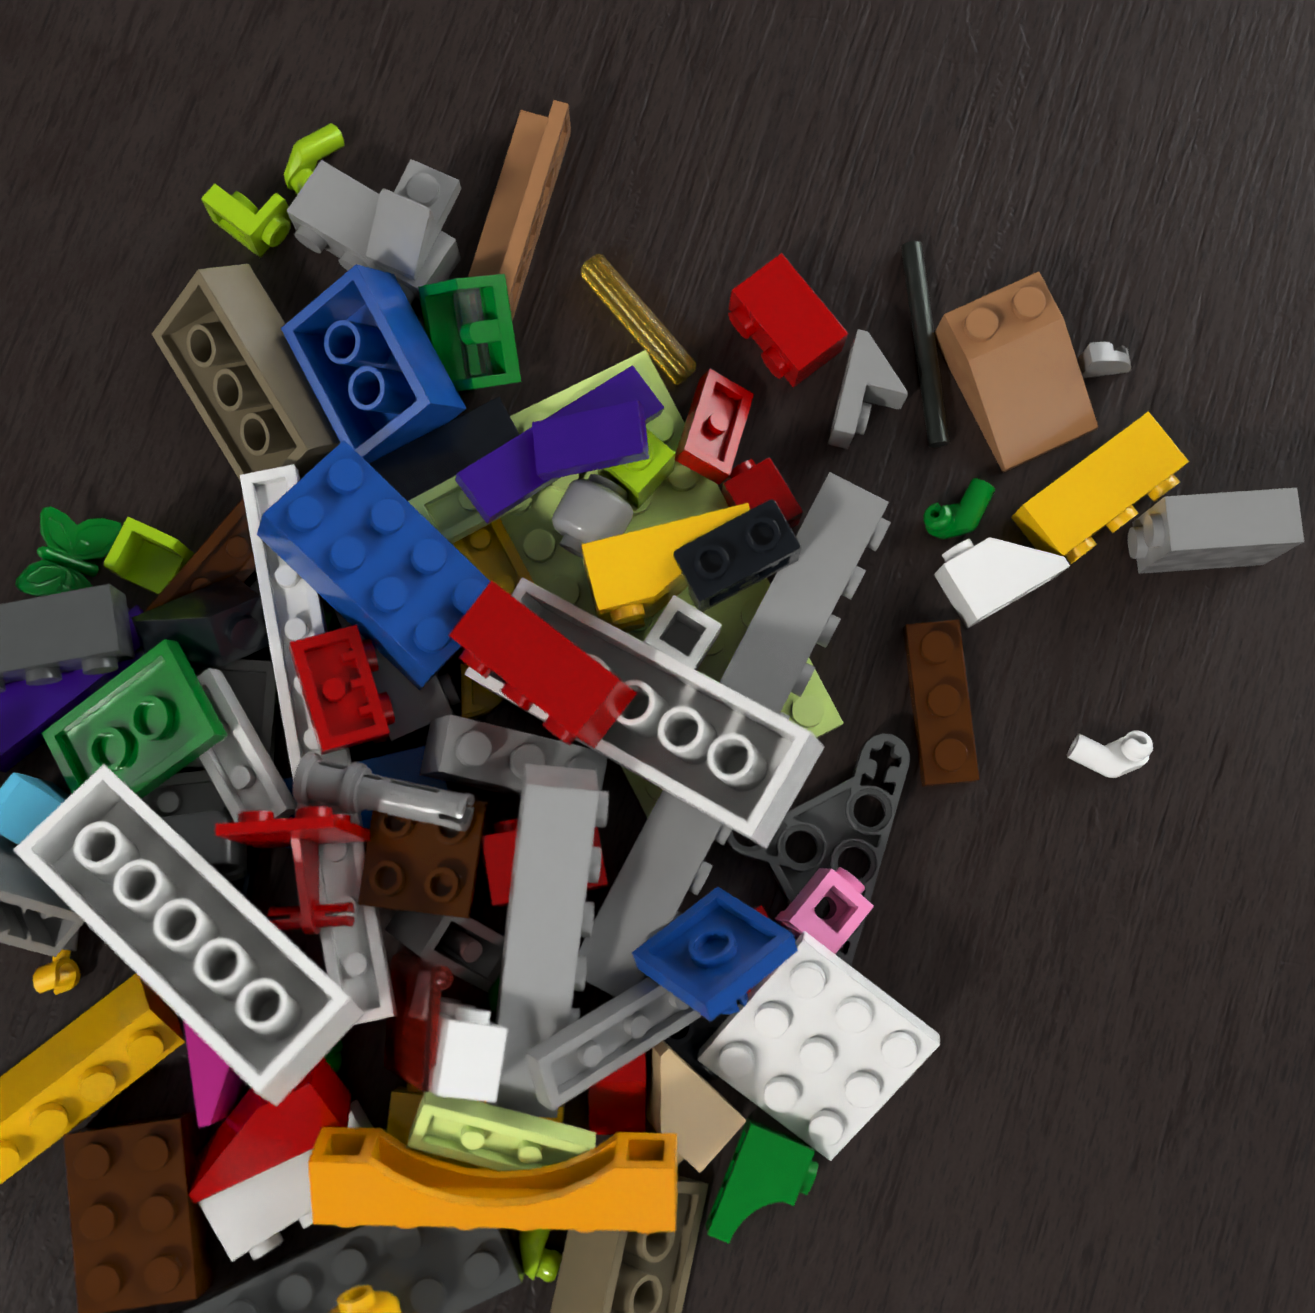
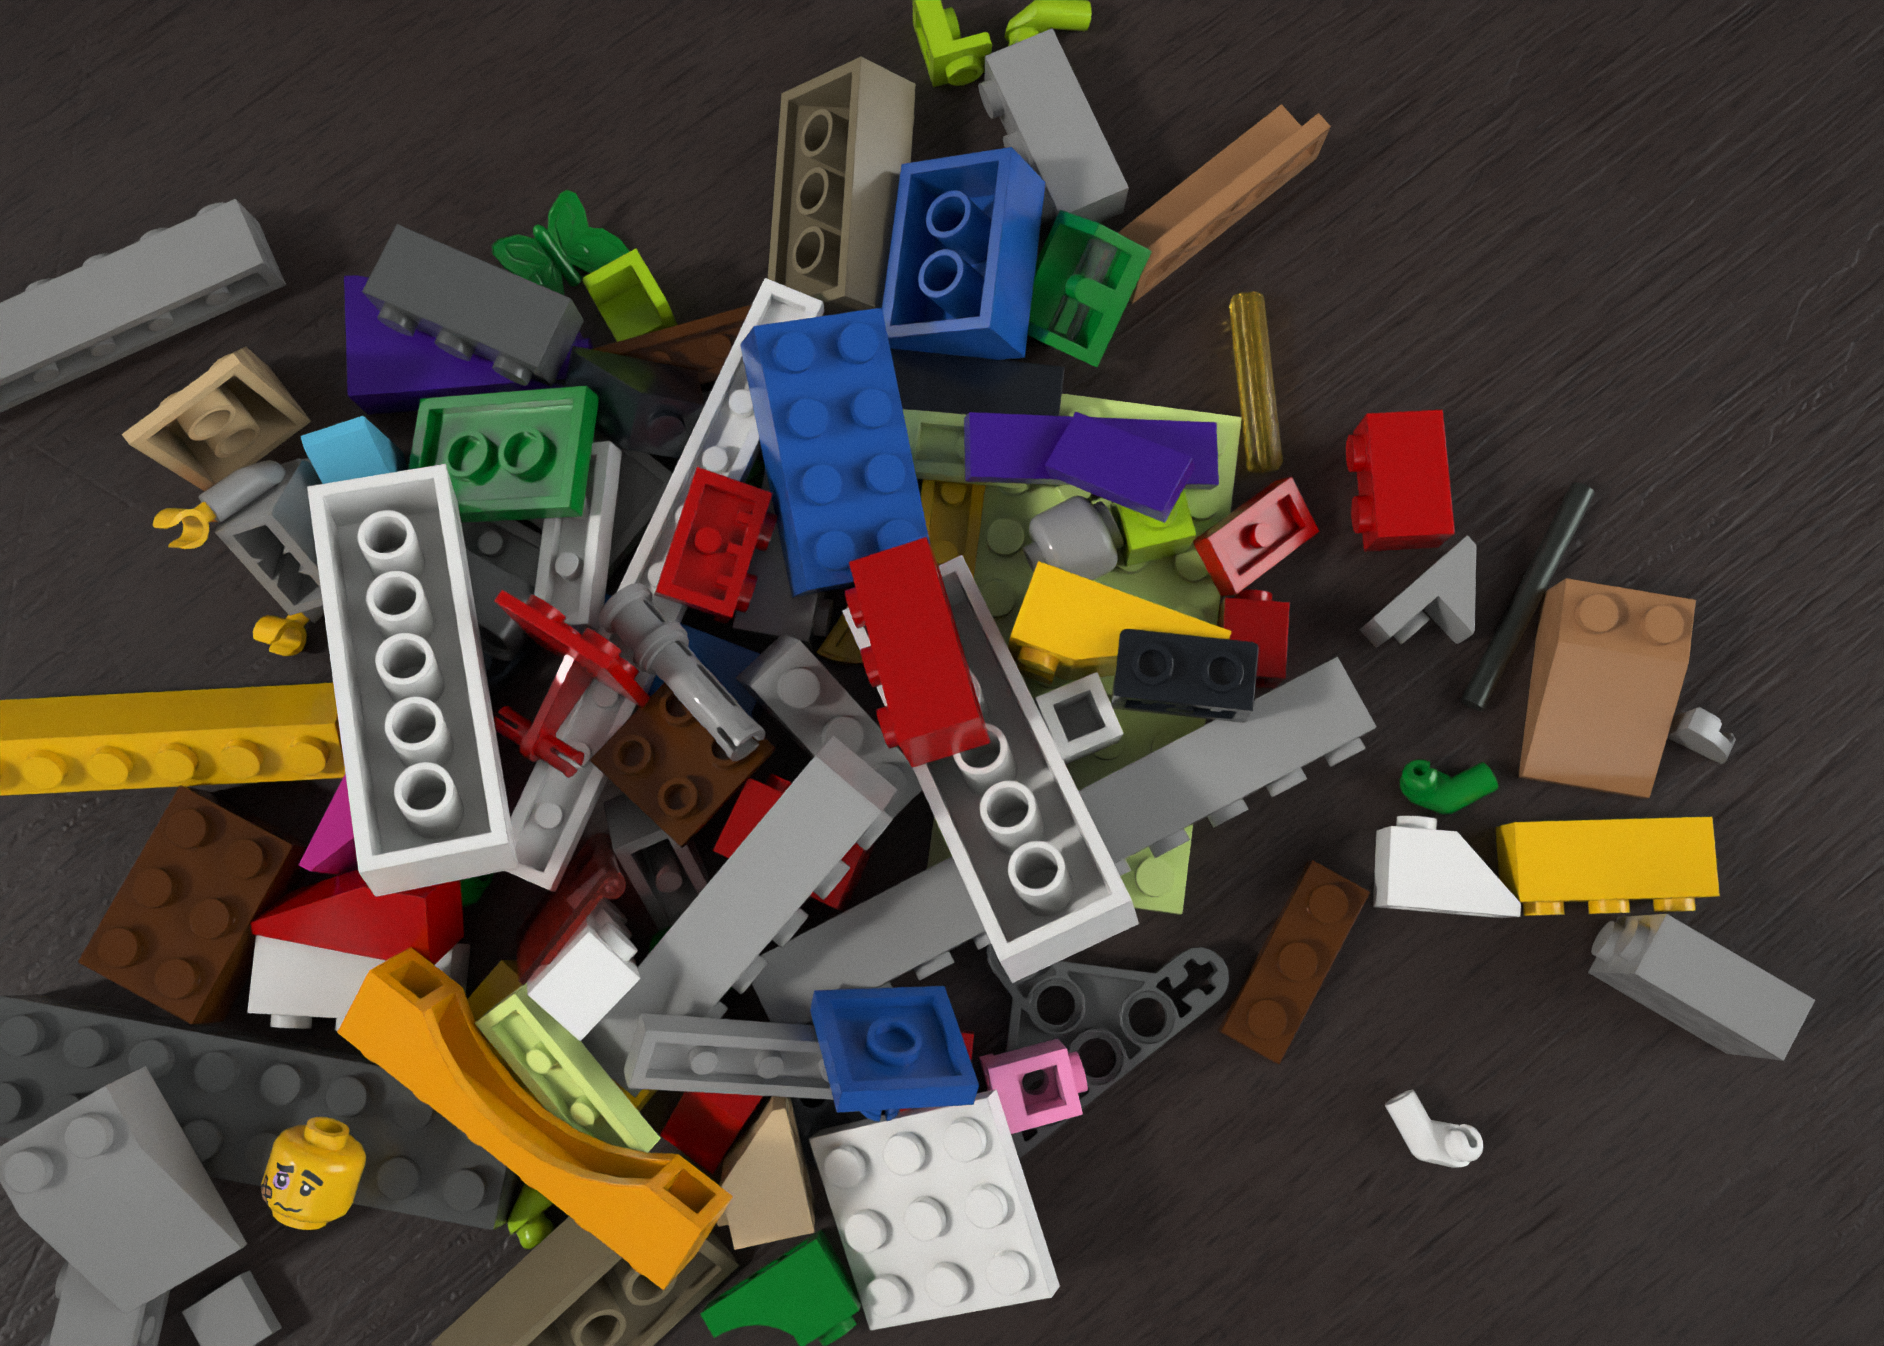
camera: 45 degrees right, 0 degrees up
light grey slope [366,159,461,281] -> none

